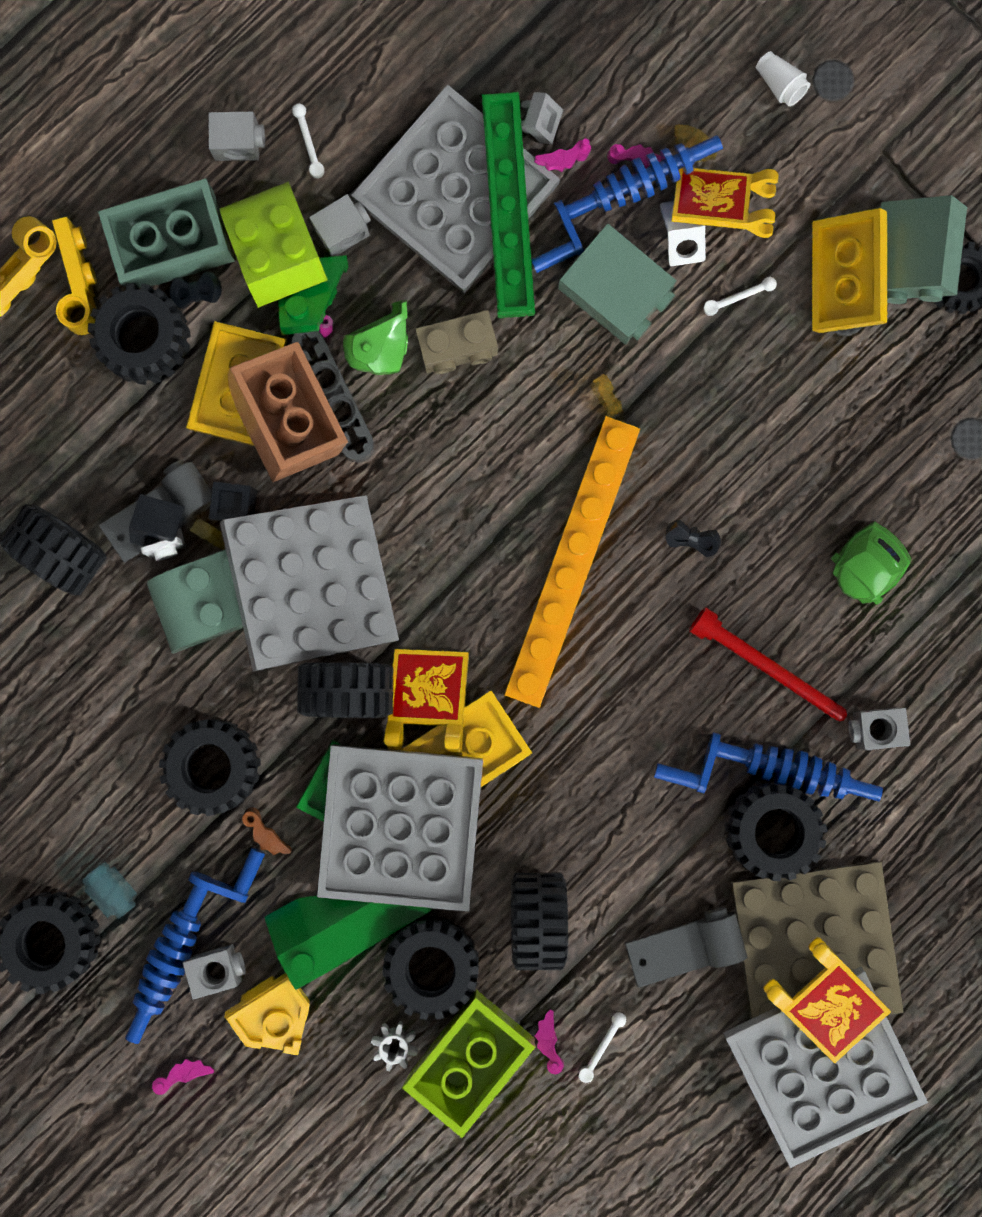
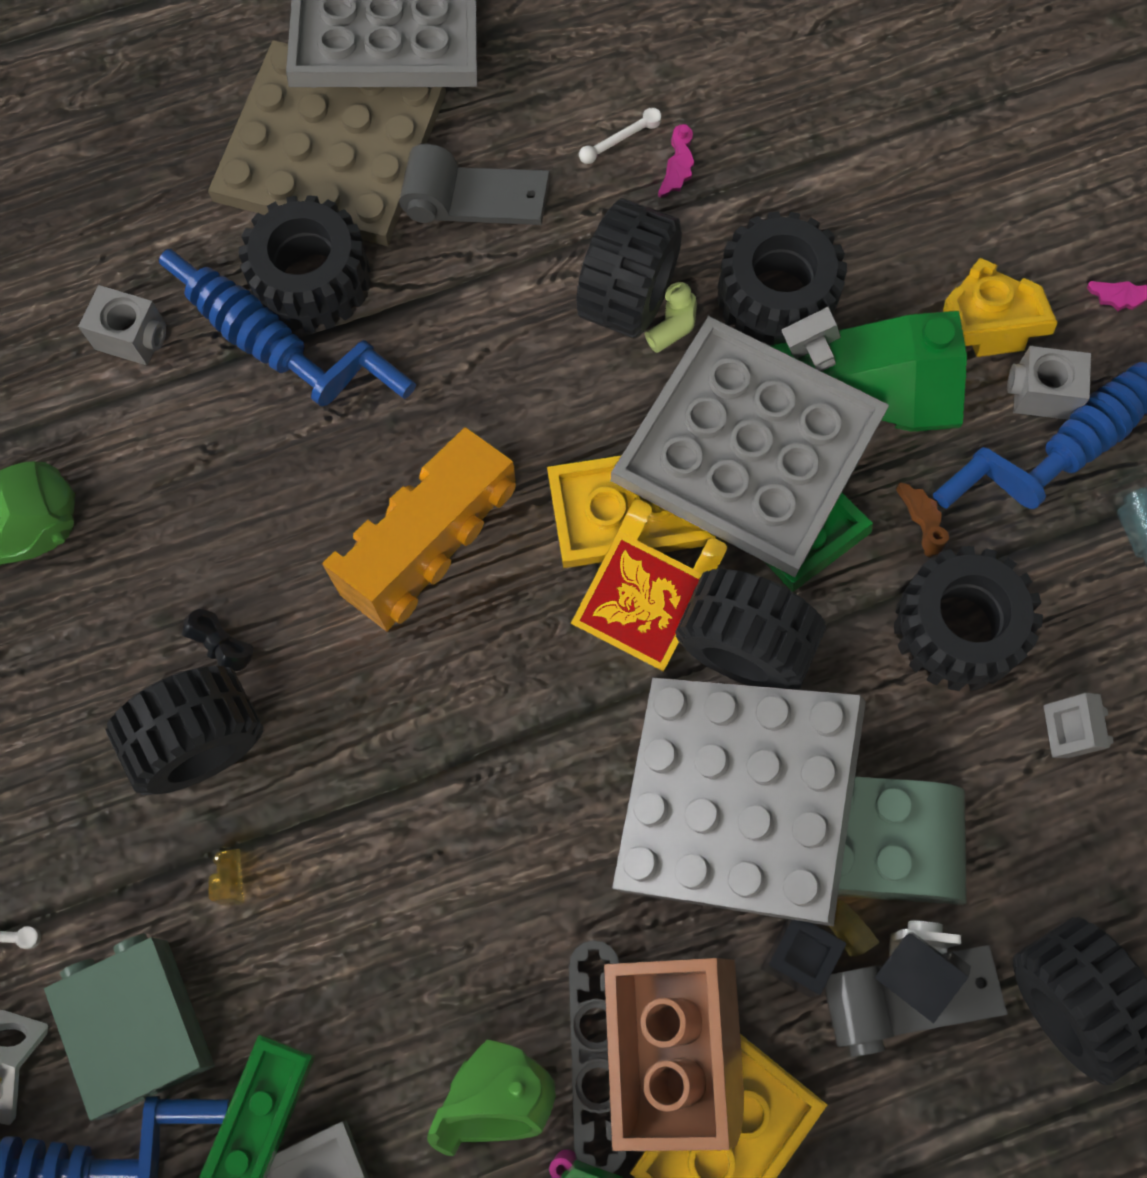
camera: 155 degrees left, 15 degrees down
white gear [371,1021,418,1071] -> none
lime brick [402,989,535,1138] -> none
dark tan brick [416,310,498,375] -> none
light orange plate [505,416,640,708] -> none
red piece [689,607,847,721] -> none
flag [763,937,891,1064] -> none
none -> black tyre [105,665,263,795]
none -> light orange wedge [322,427,516,632]
none -> yellowish green arm [645,282,697,353]
none -> light grey tile [781,307,841,371]
none -> light grey tile [1044,693,1114,758]

